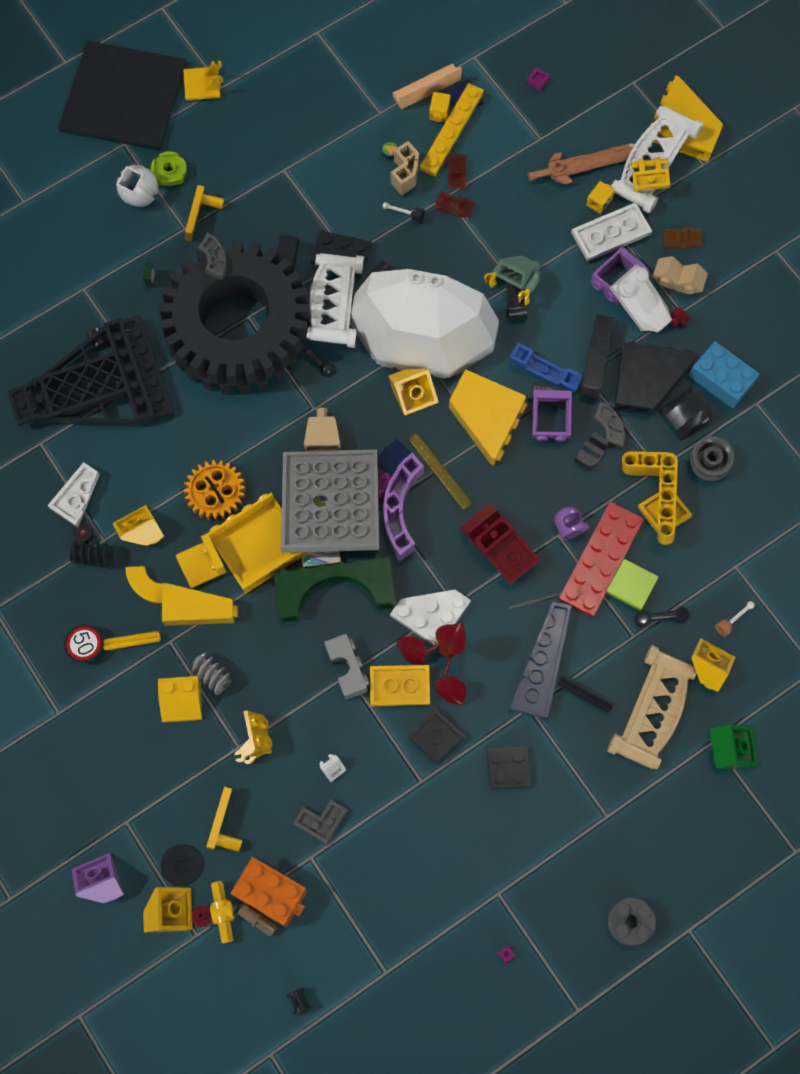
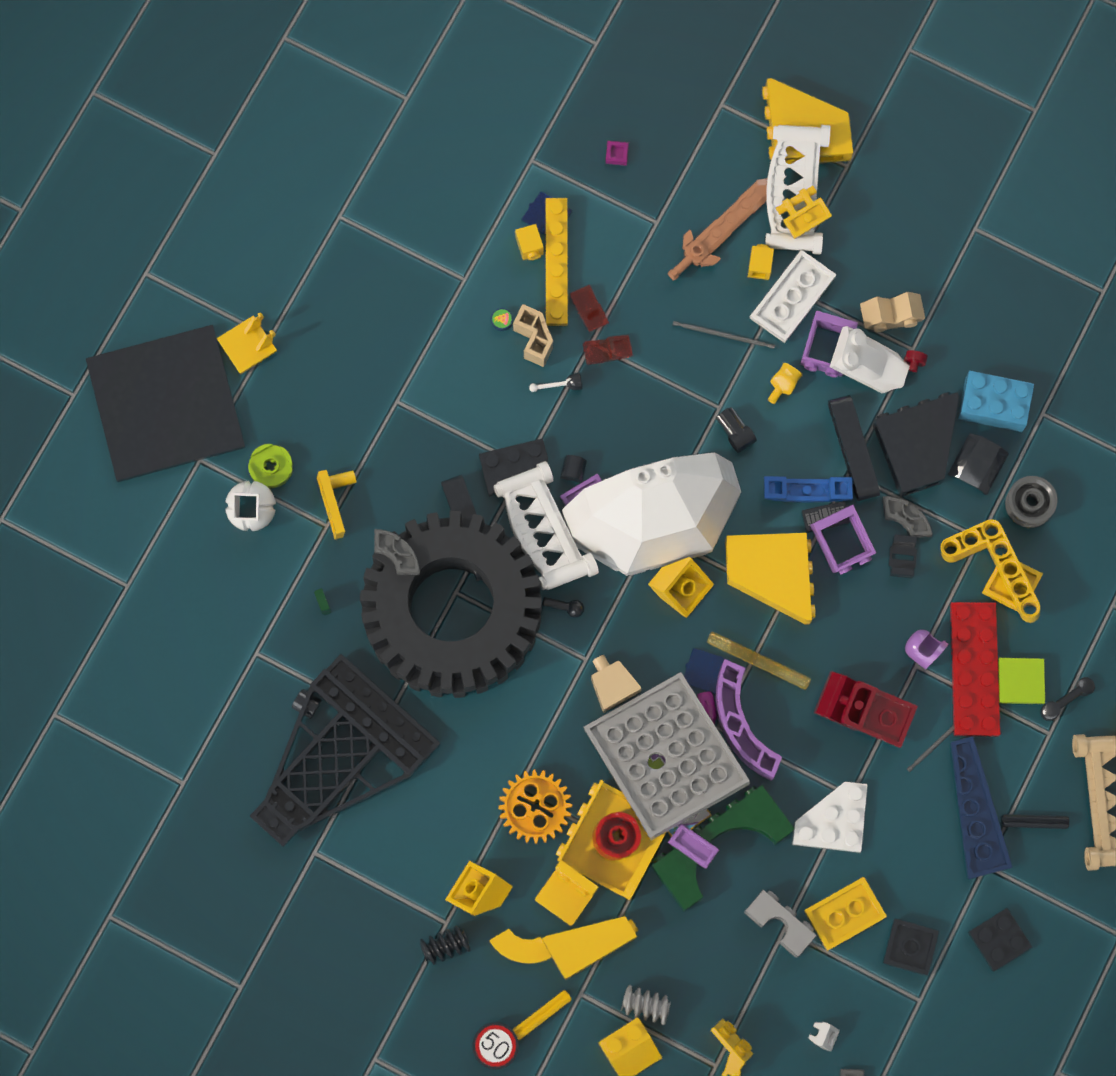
camera: 30 degrees left, 5 degrees up
white wing [48,462,100,528] -> none
black tile [73,523,94,543] -> none
light nougat panel [393,63,462,110] -> none
dark red plant [396,622,467,705] -> none
sand green torso [484,256,541,305] -> none
clear orange slope [662,227,703,249] -> none
none -> red brick [592,812,641,861]
none -> medium lavender tile [668,823,719,869]
none -> dark grey piece [673,321,775,349]
none -> yellow piece [768,363,802,404]

